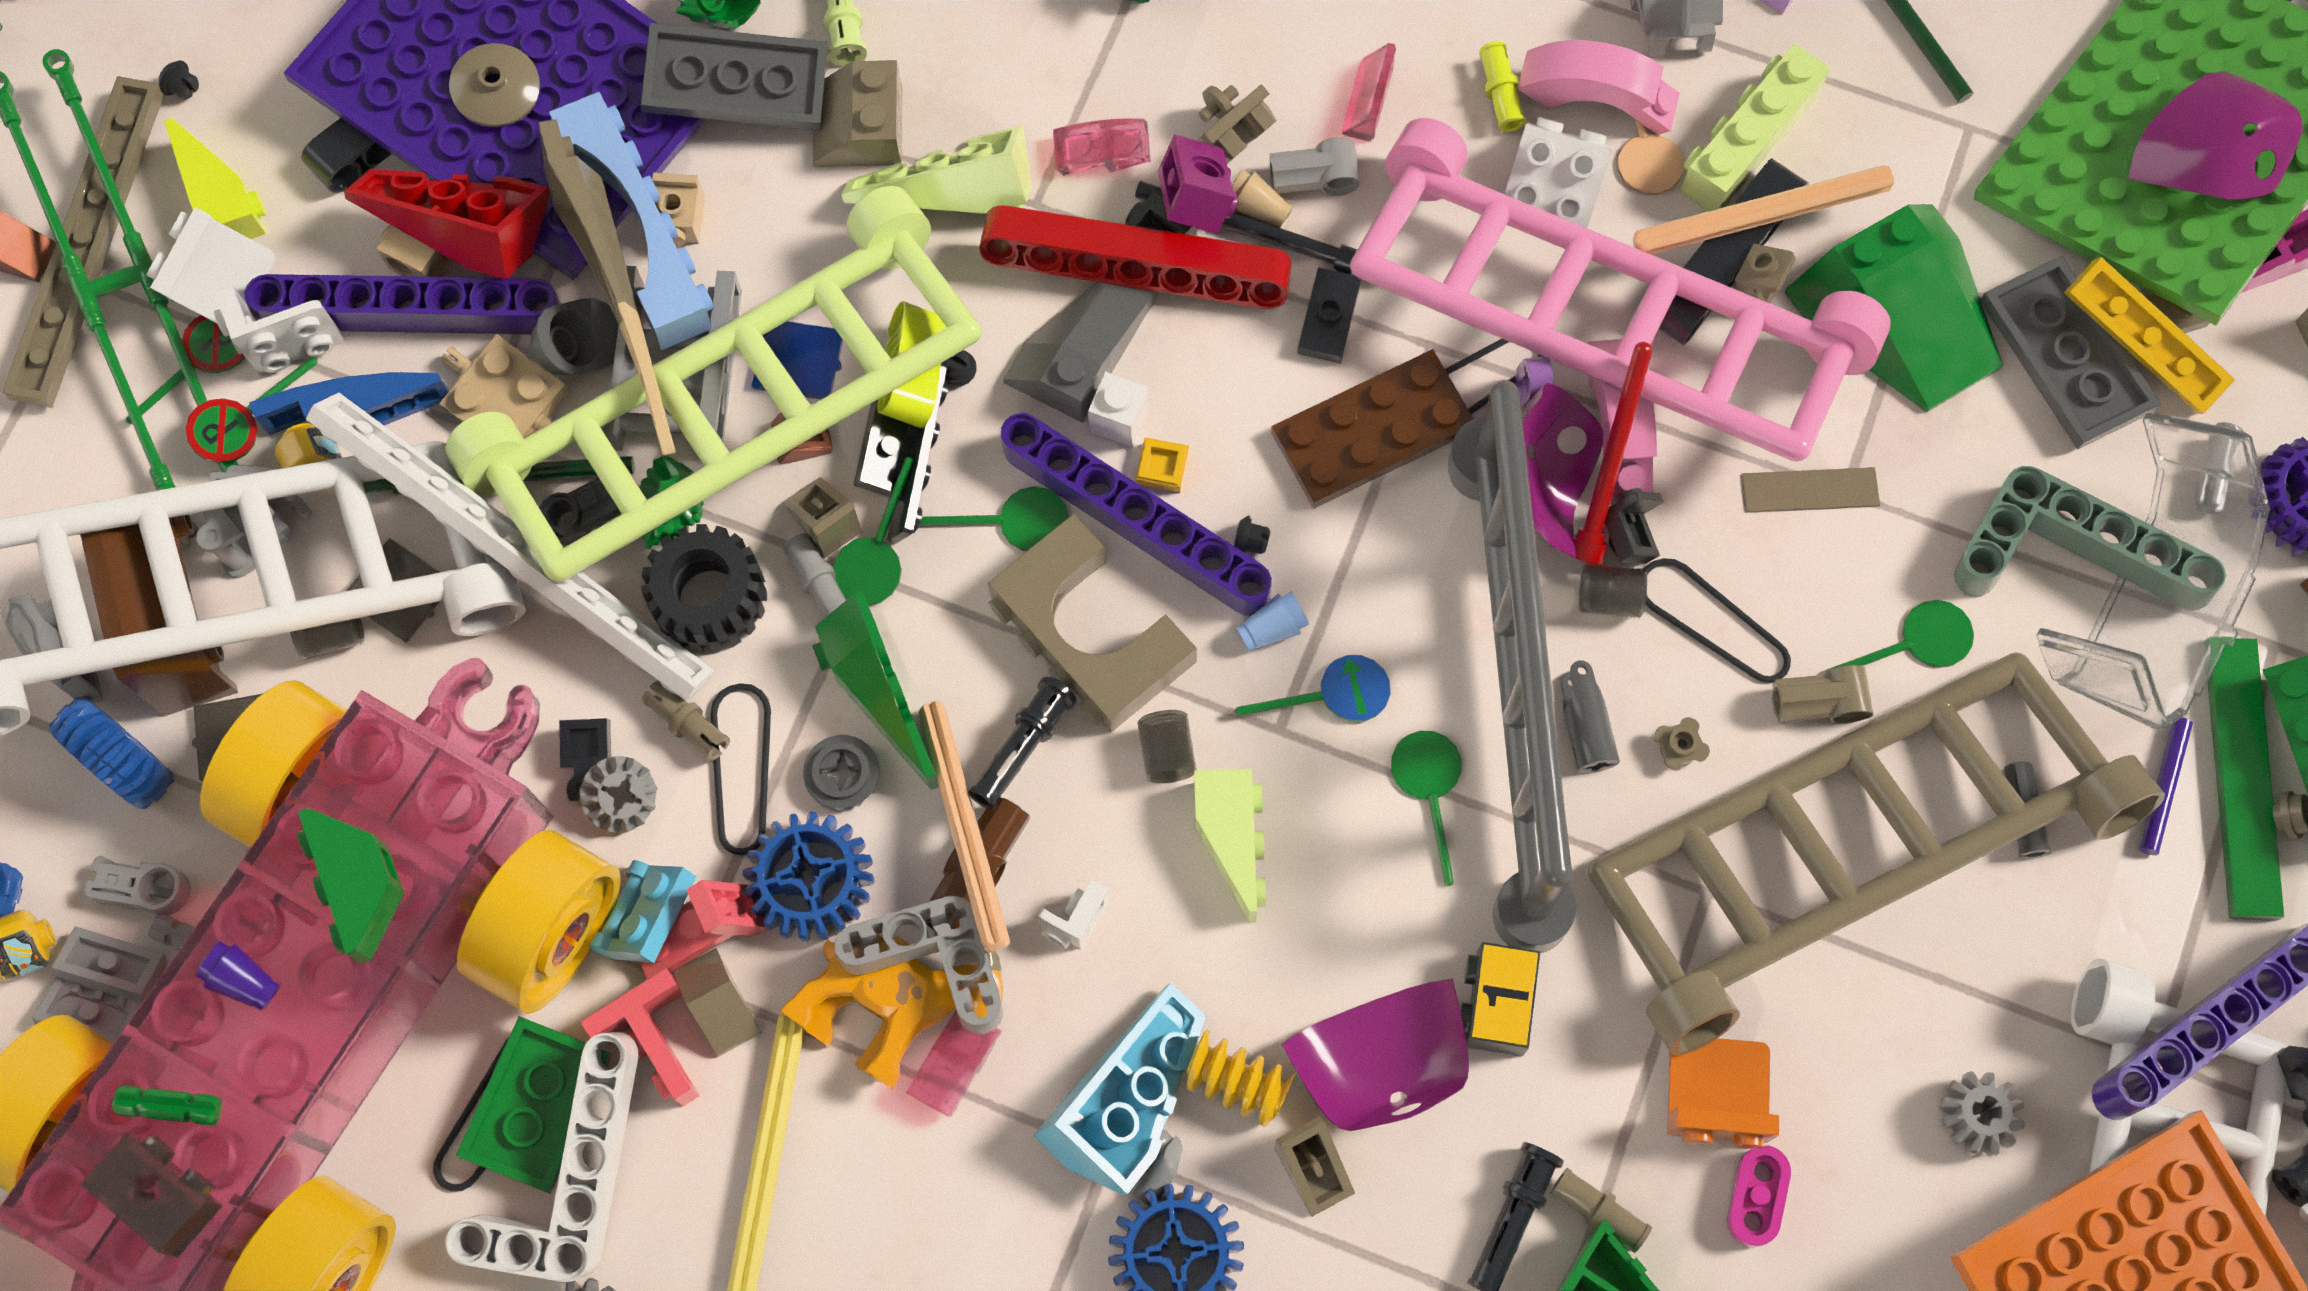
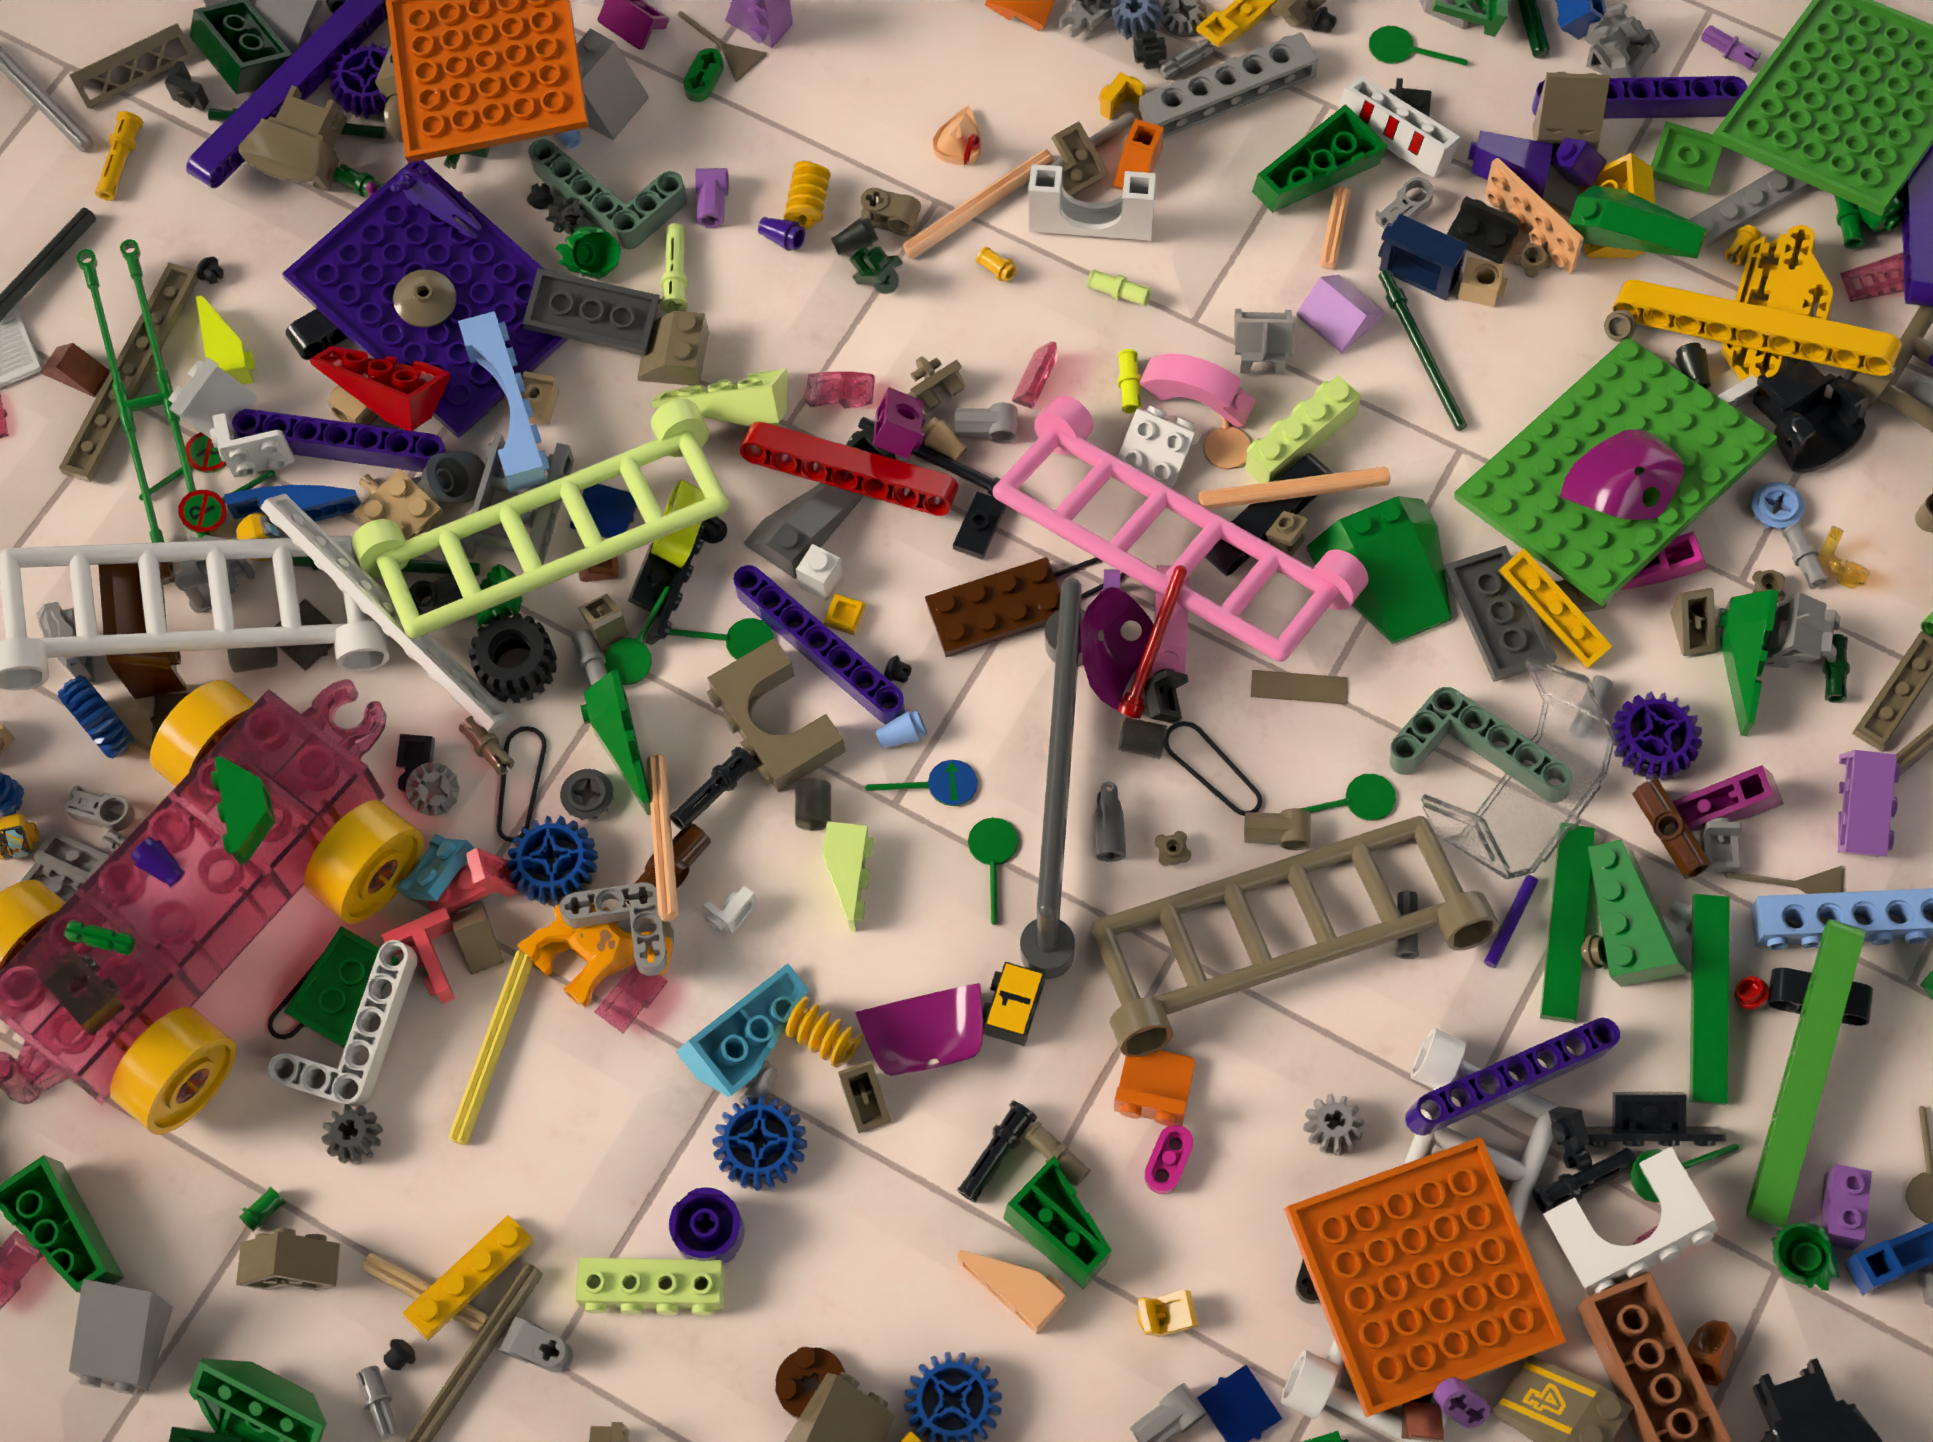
camera: 10 degrees right, 5 degrees down
dark tan plate [538,119,676,455] -> none

